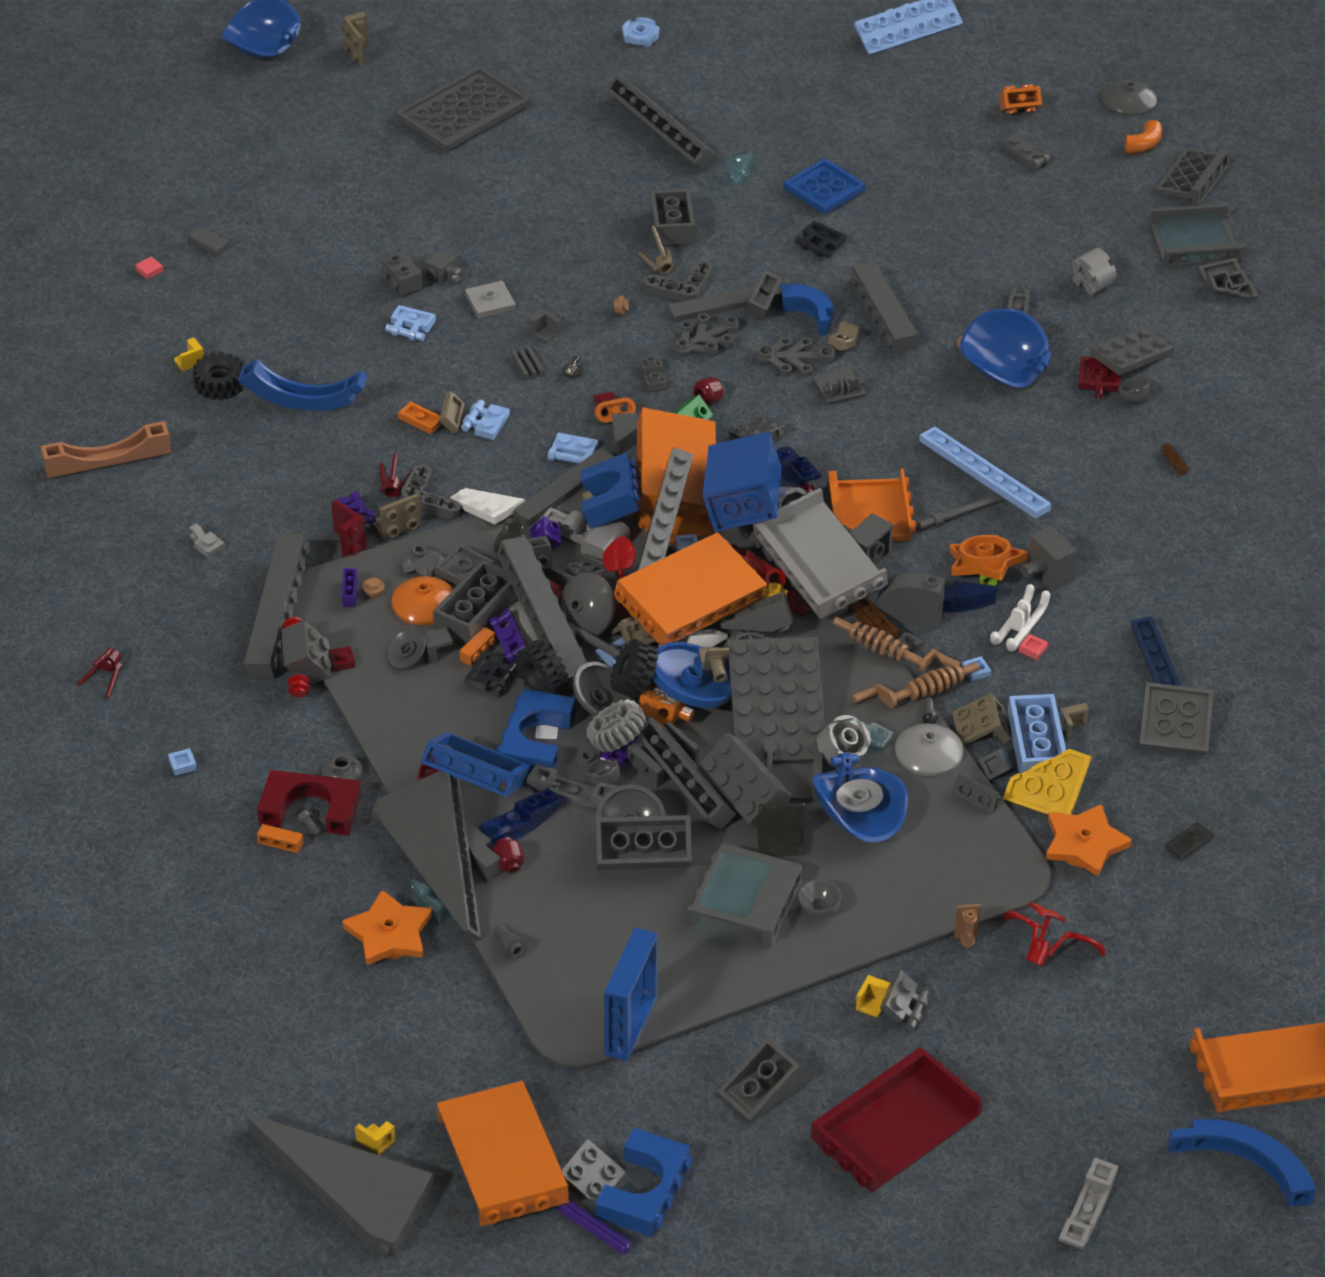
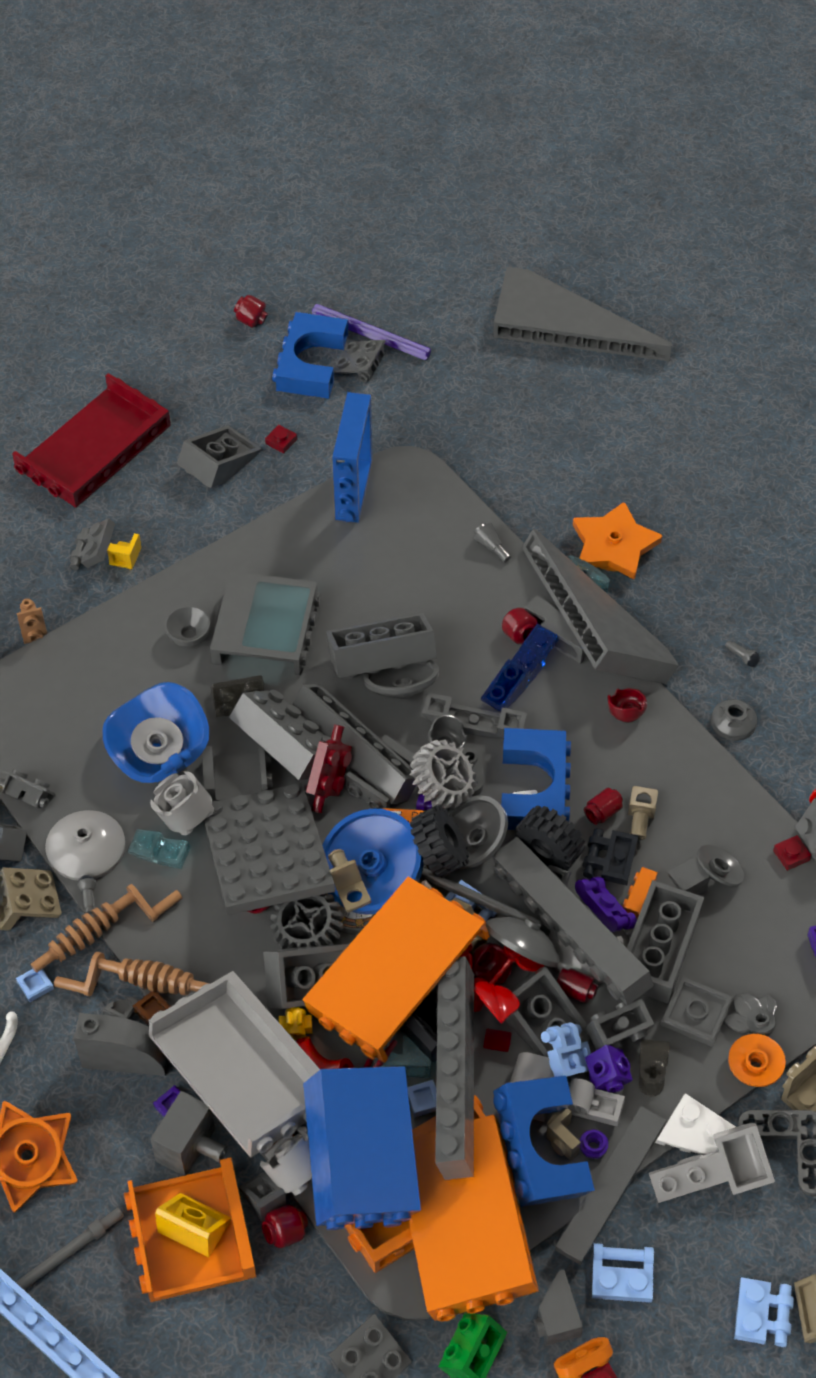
camera: 170 degrees right, 10 degrees up
dark red arch [257,770,361,836] -> none
orange piece [257,824,304,853] -> none
yellow panel [355,1121,395,1156] -> none
medium nougat plate [362,578,384,598] -> none
orange dish [392,576,454,625] -> none
blue window [420,731,531,797] -> none
orange panel [437,1080,569,1226] -> none
clear blue slope [776,447,821,485] -> none
clear blue slope [942,581,997,612] -> none
none -> yellow slope [155,1193,231,1257]
none -> dark red head [233,295,268,328]
none -> dark red plate [265,425,298,454]
none -> dark red plate [306,724,352,813]
none -> light blue plate [541,1022,591,1077]
none -> dark purple plate [580,1130,608,1159]
none -> dark red brick [584,788,623,825]
none -> dark tan bracket [628,786,658,840]
none -> light grey plate [649,1123,775,1203]
none -> orange dish [728,1034,786,1087]

